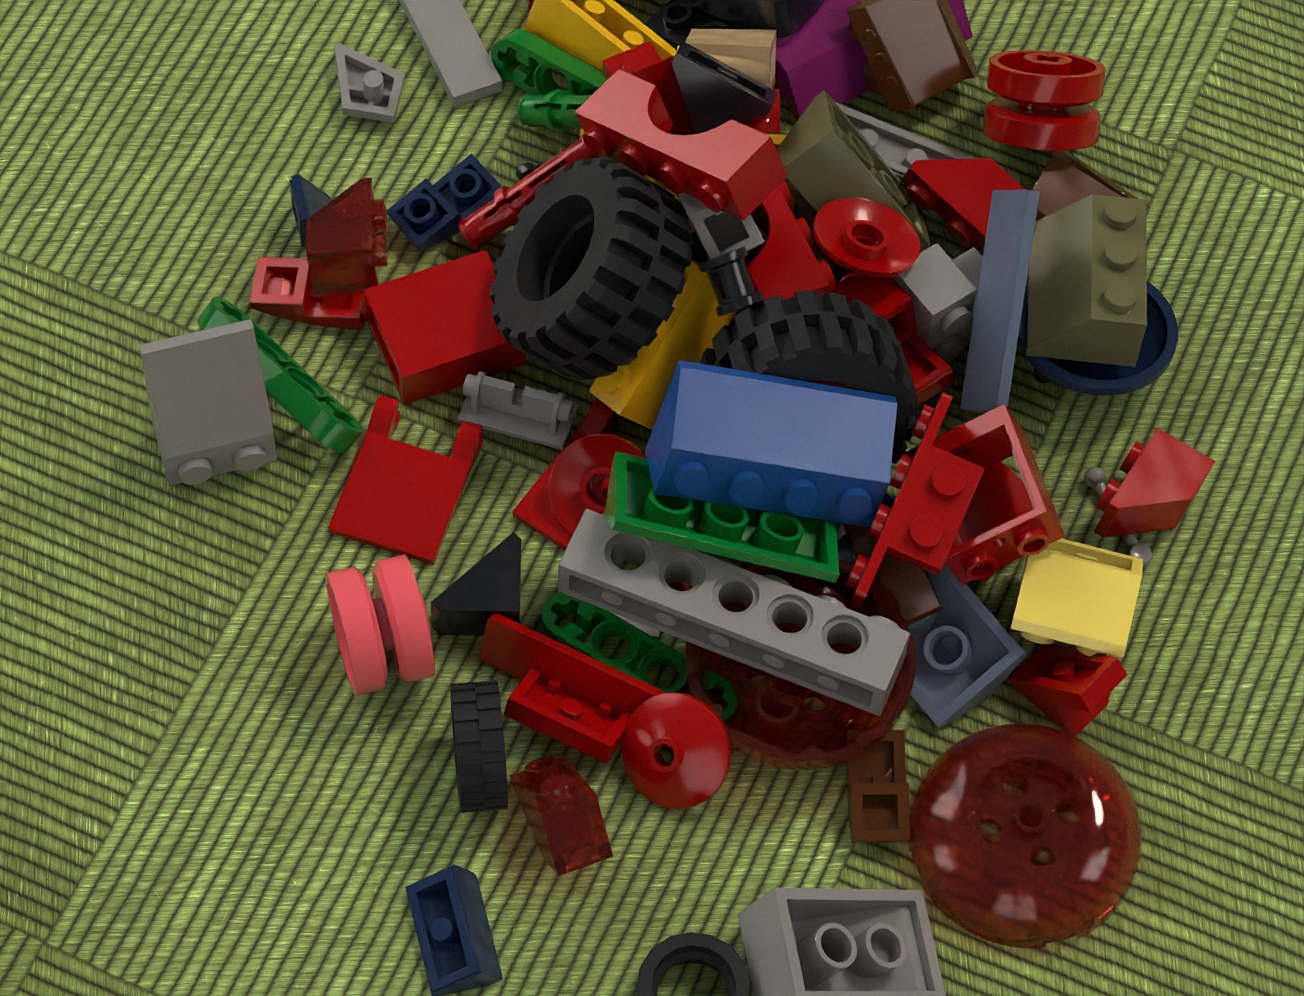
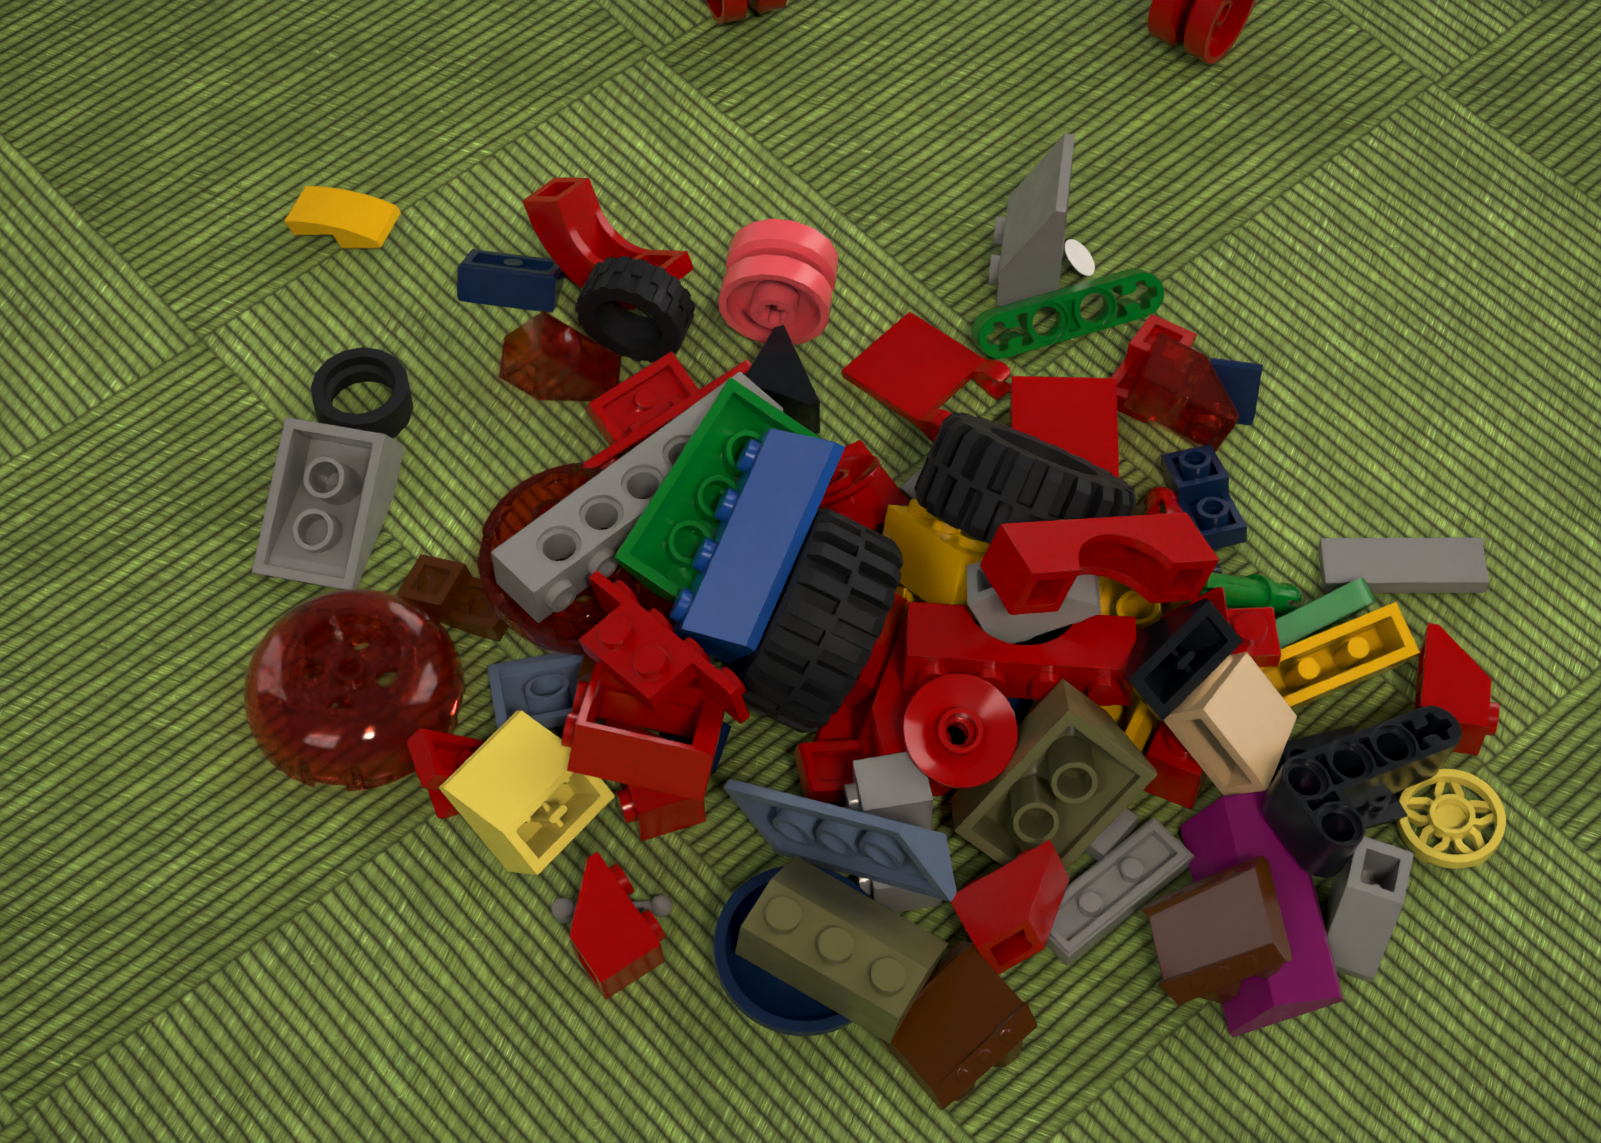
camera: 120 degrees right, 5 degrees down
light grey piece [334,43,405,123] -> none
red dish [621,692,731,809] -> none
black bush [698,246,764,317] -> none
red wheel [983,50,1106,151] -> none
none -> red arch [522,177,694,310]

